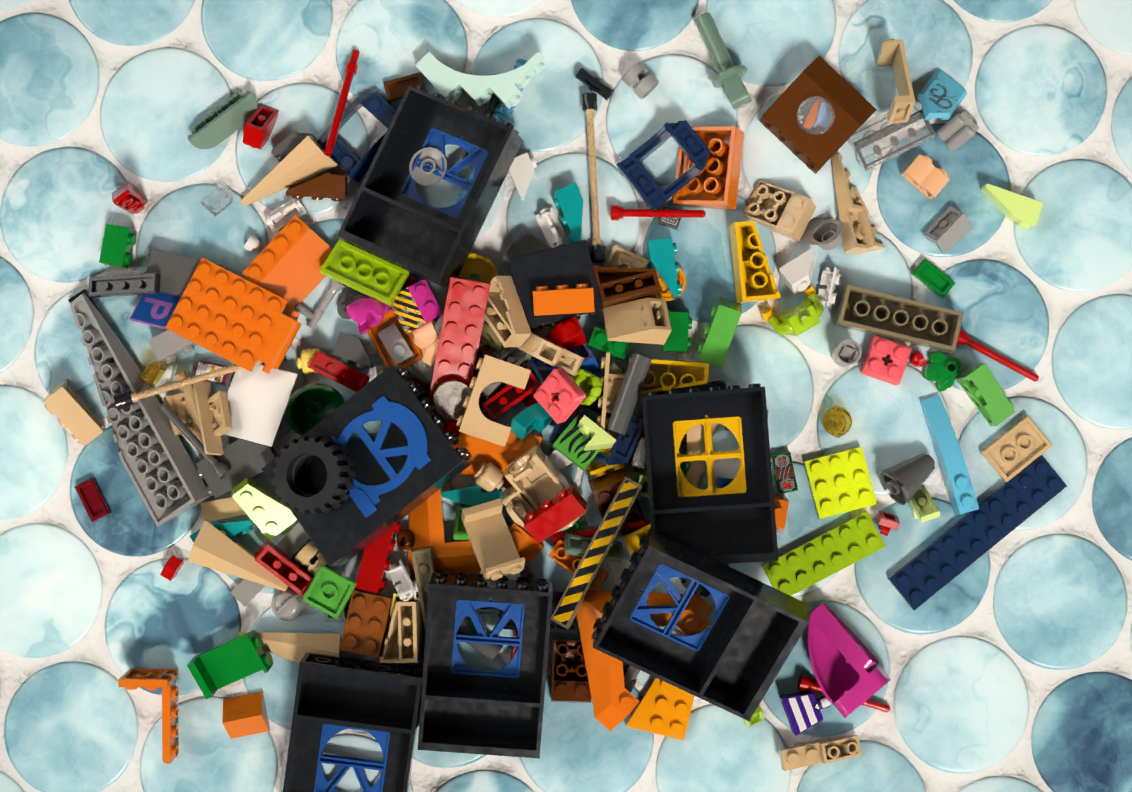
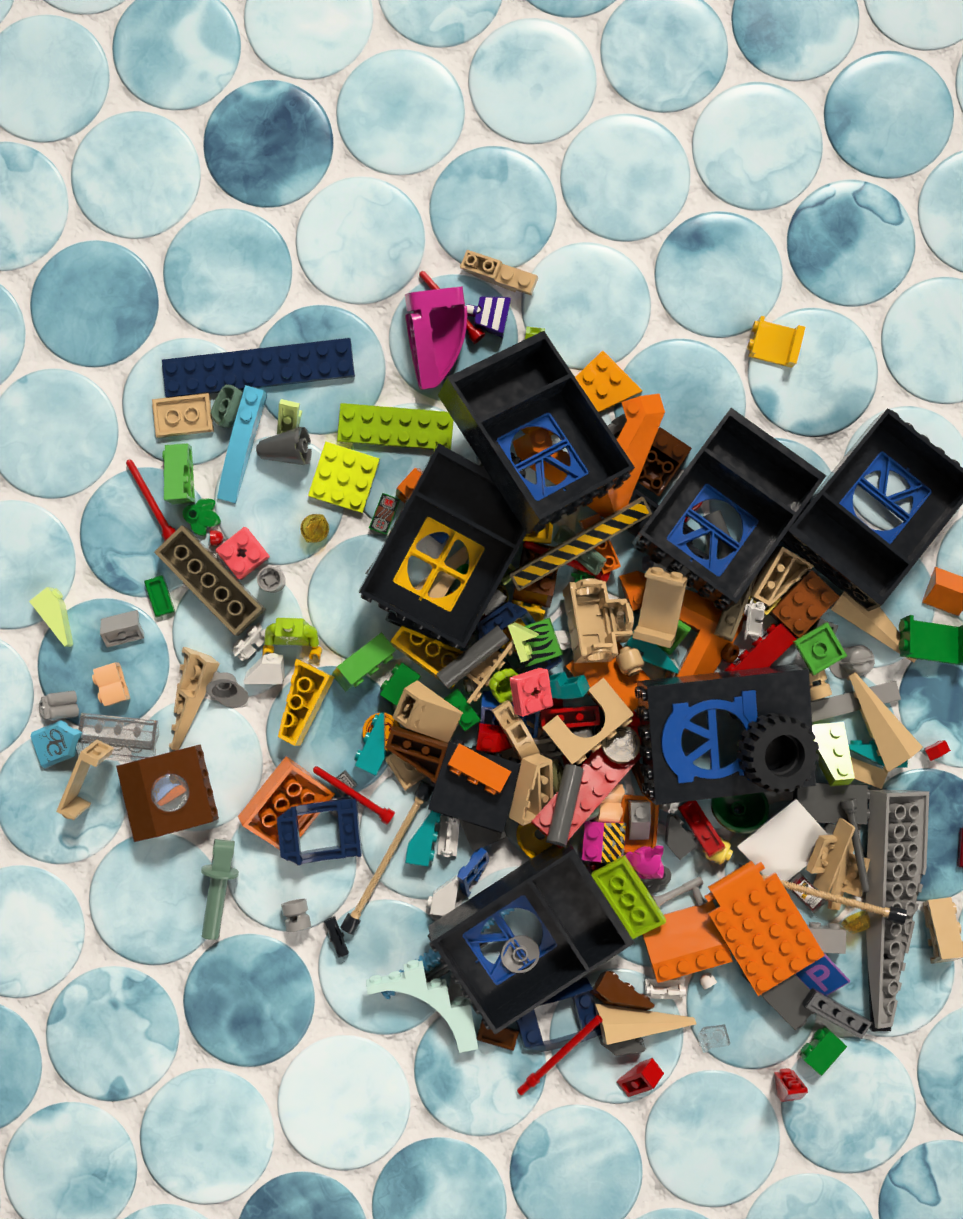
camera: 150 degrees left, 0 degrees up
sand green brick [188,91,257,149] -> none
red brick [254,539,314,596] -> none
red brick [523,485,587,544] -> none
tan slope [742,180,816,241] -> none
red tile [876,510,900,536] -> none
none -> sand green piece [210,385,243,428]
none -> blue wing [457,847,489,897]
none -> dark grey brick [546,764,584,847]

